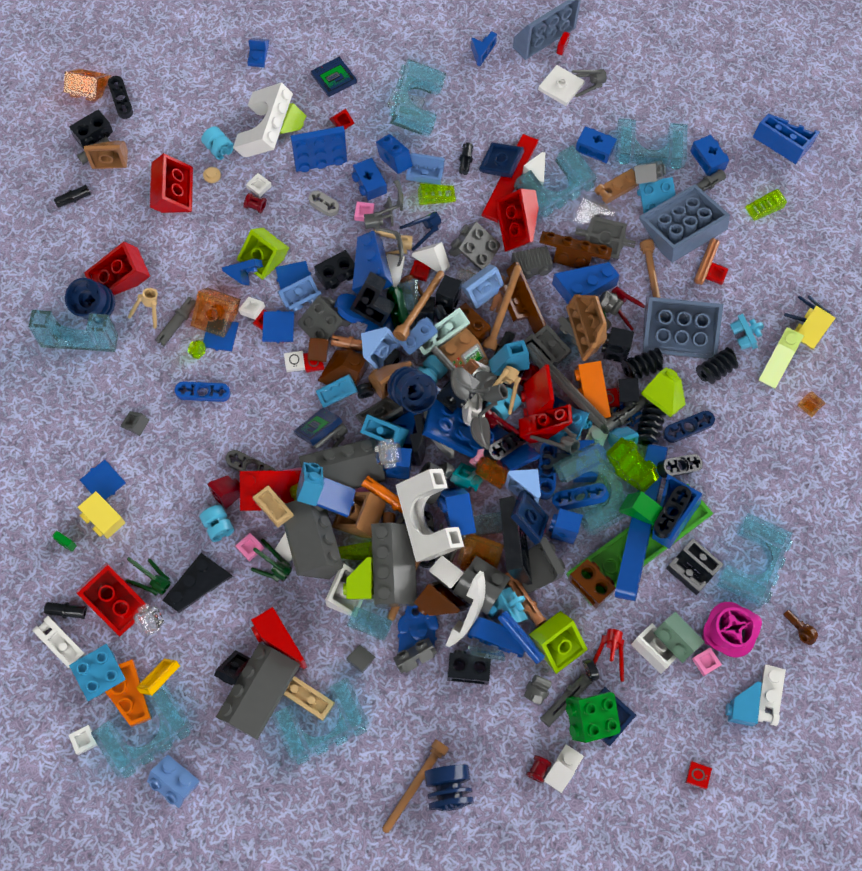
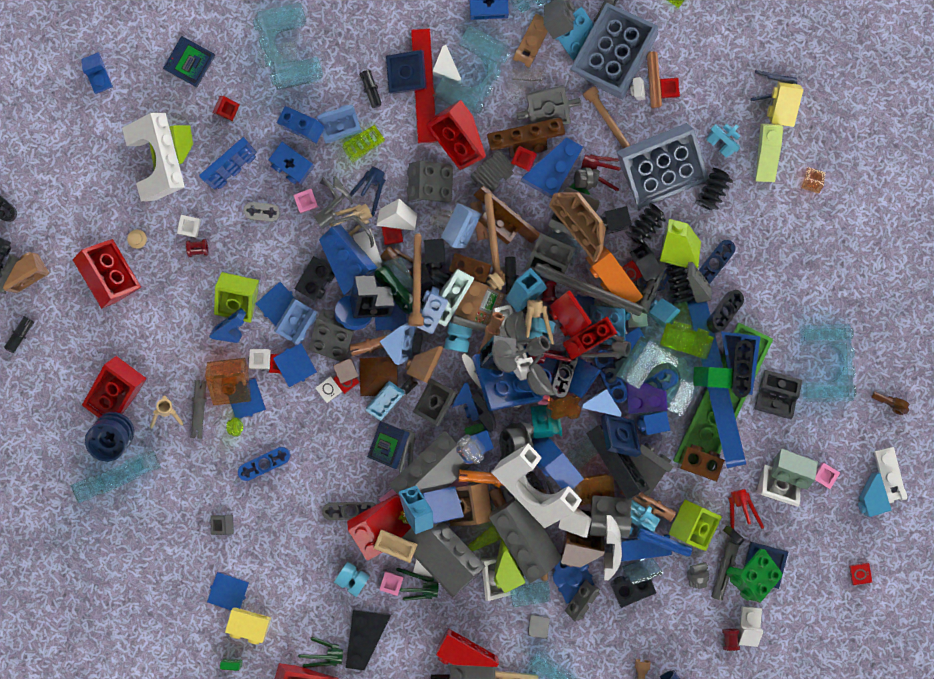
camera: 25 degrees left, 20 degrees up
medium azure wheel [201,126,234,160] -> none
dark red slope [207,475,240,509] -> none
dark azure slope [360,414,409,448] -> none
dark blue wheel [387,366,438,413] -> none
dark pink piece [702,602,762,658] -> none
none -> tan plate [487,273,505,291]
none -> red tile [511,146,537,172]
none -> dark purple wing [626,376,668,414]
none -> white plate [630,77,646,100]
none -> dark grey slope [688,262,712,303]

